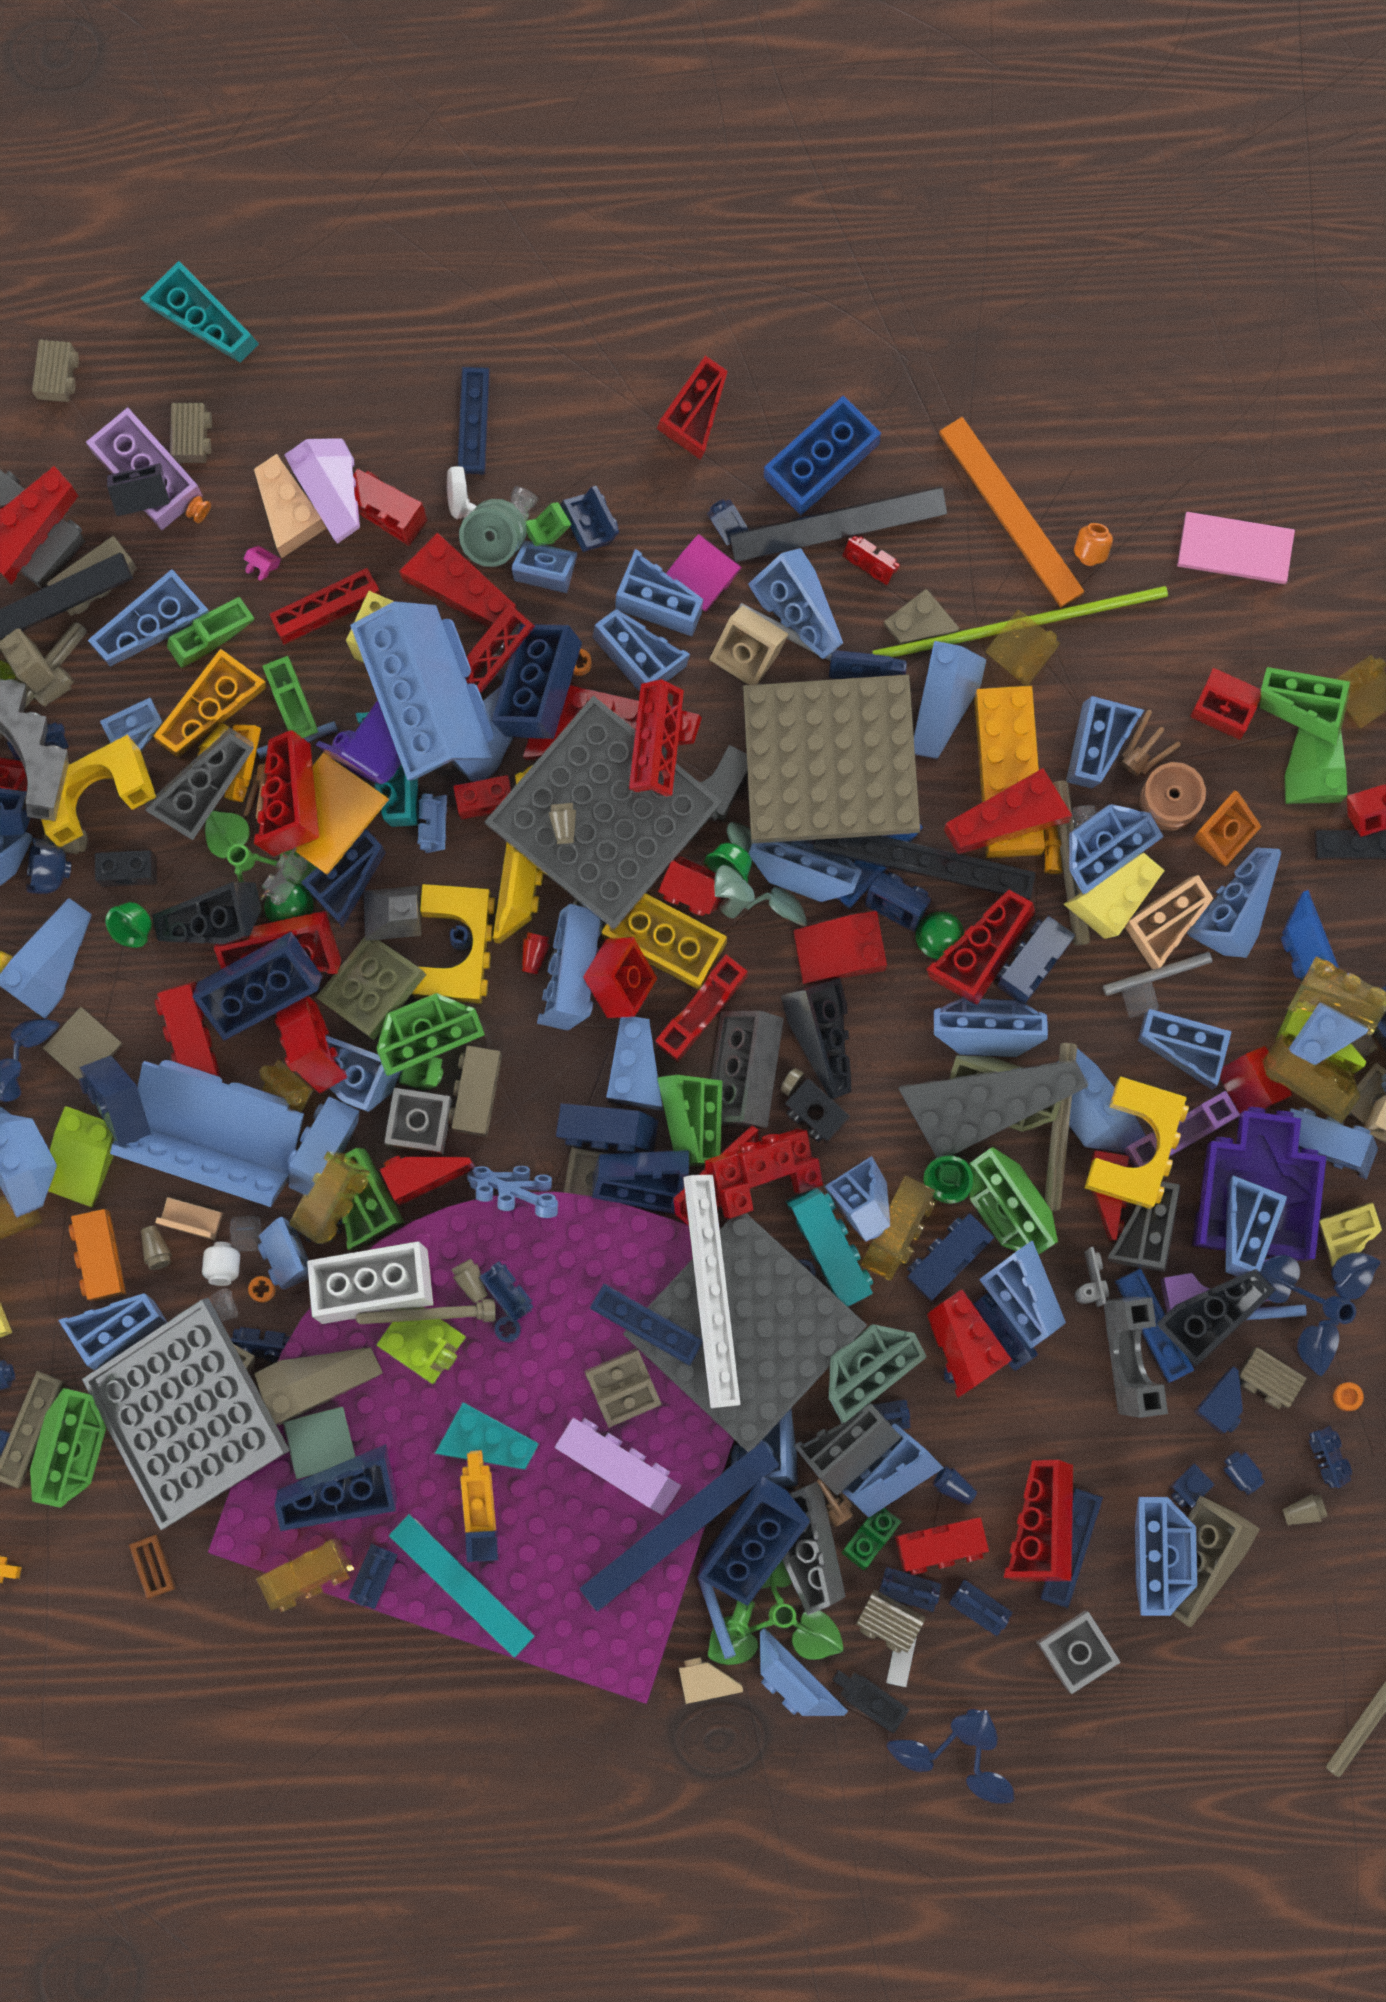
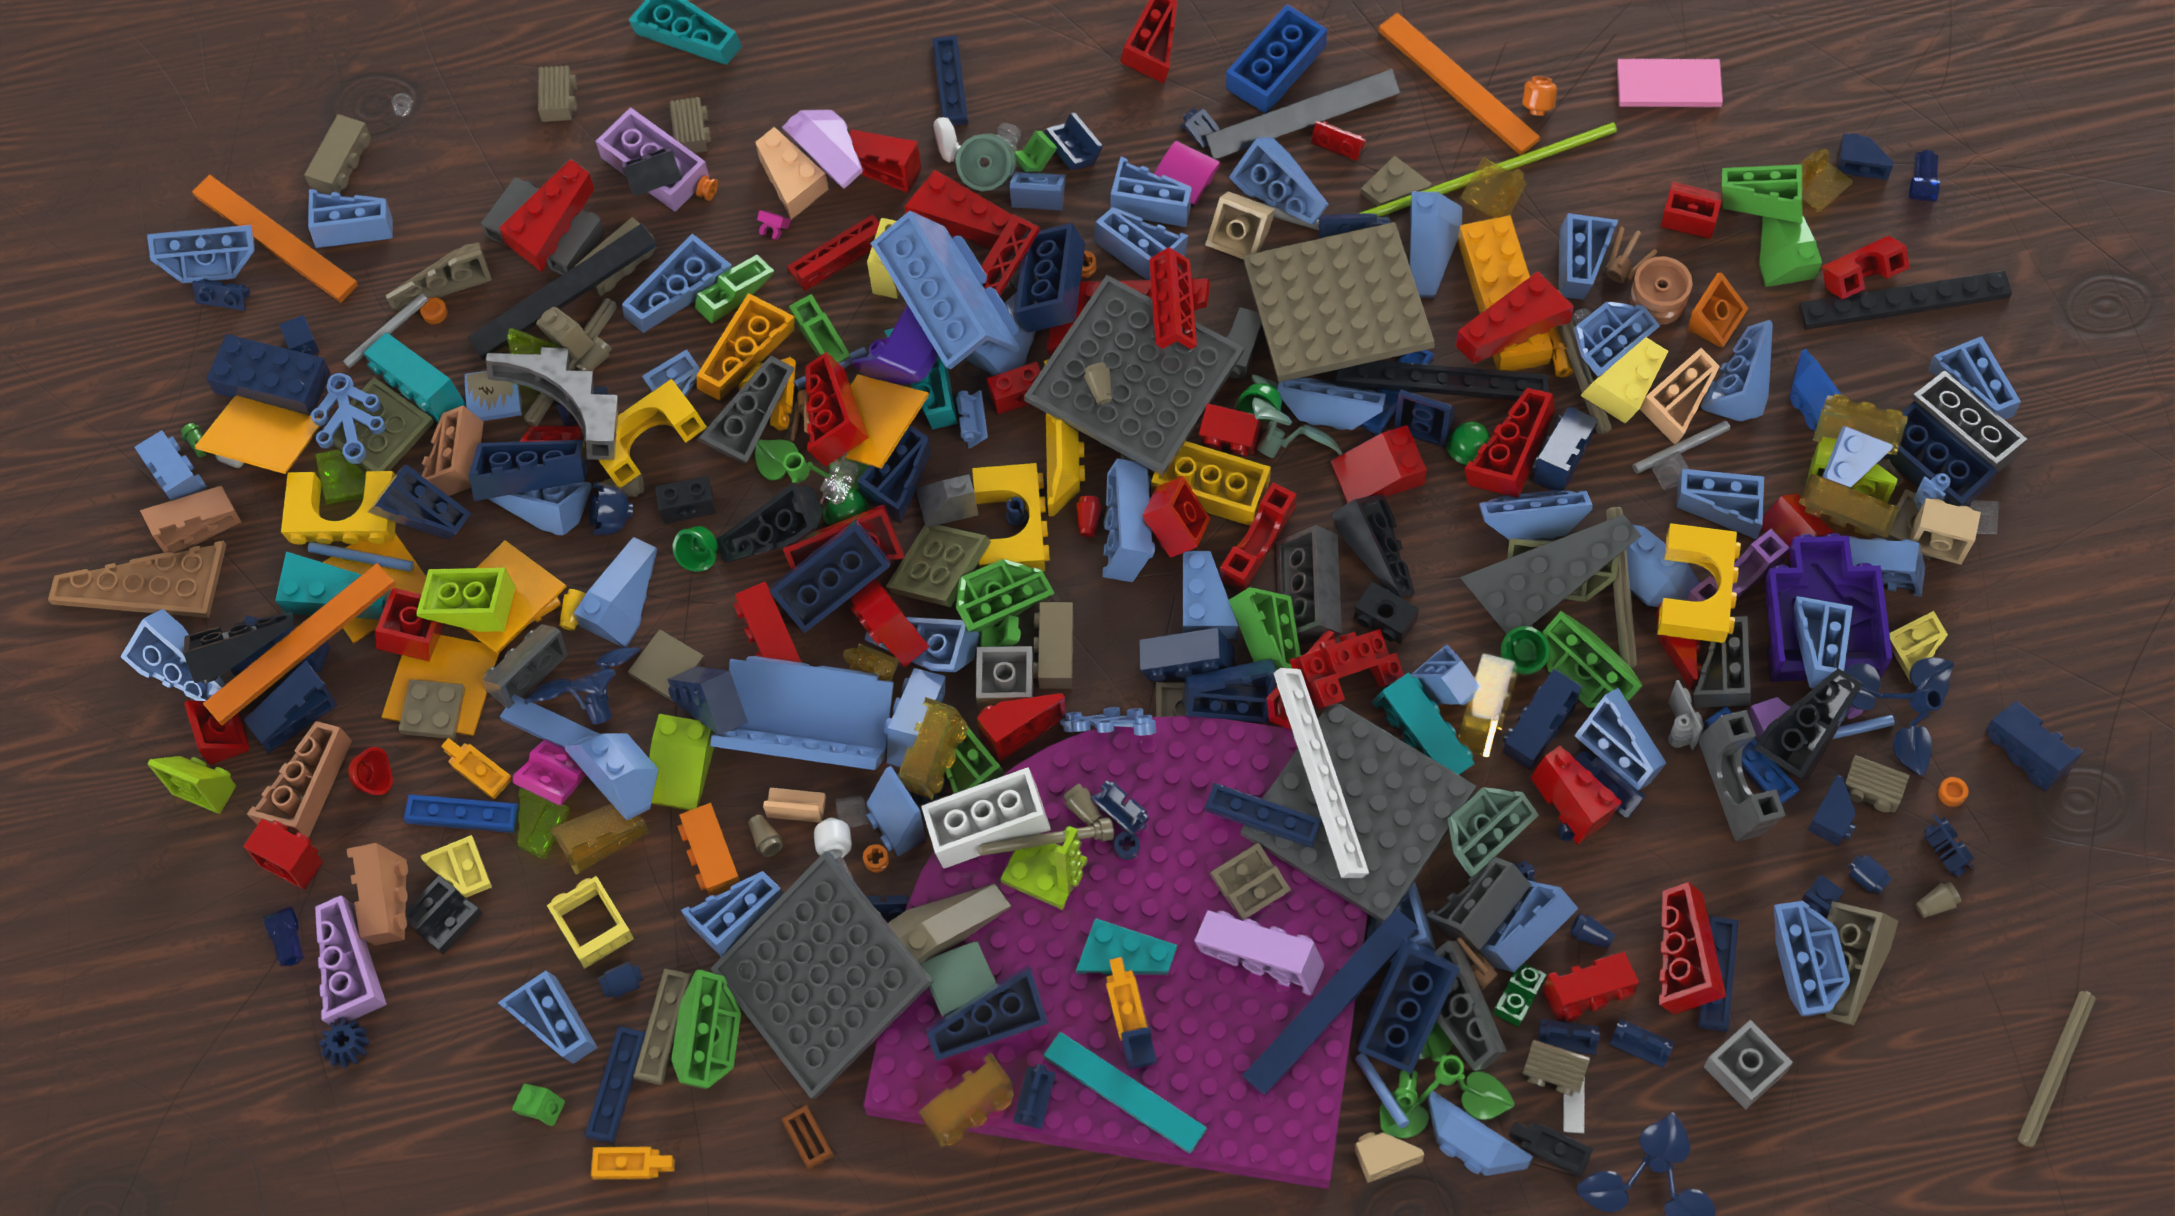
camera: 10 degrees left, 15 degrees down
dark tan tile [781,1068,805,1097] -> none

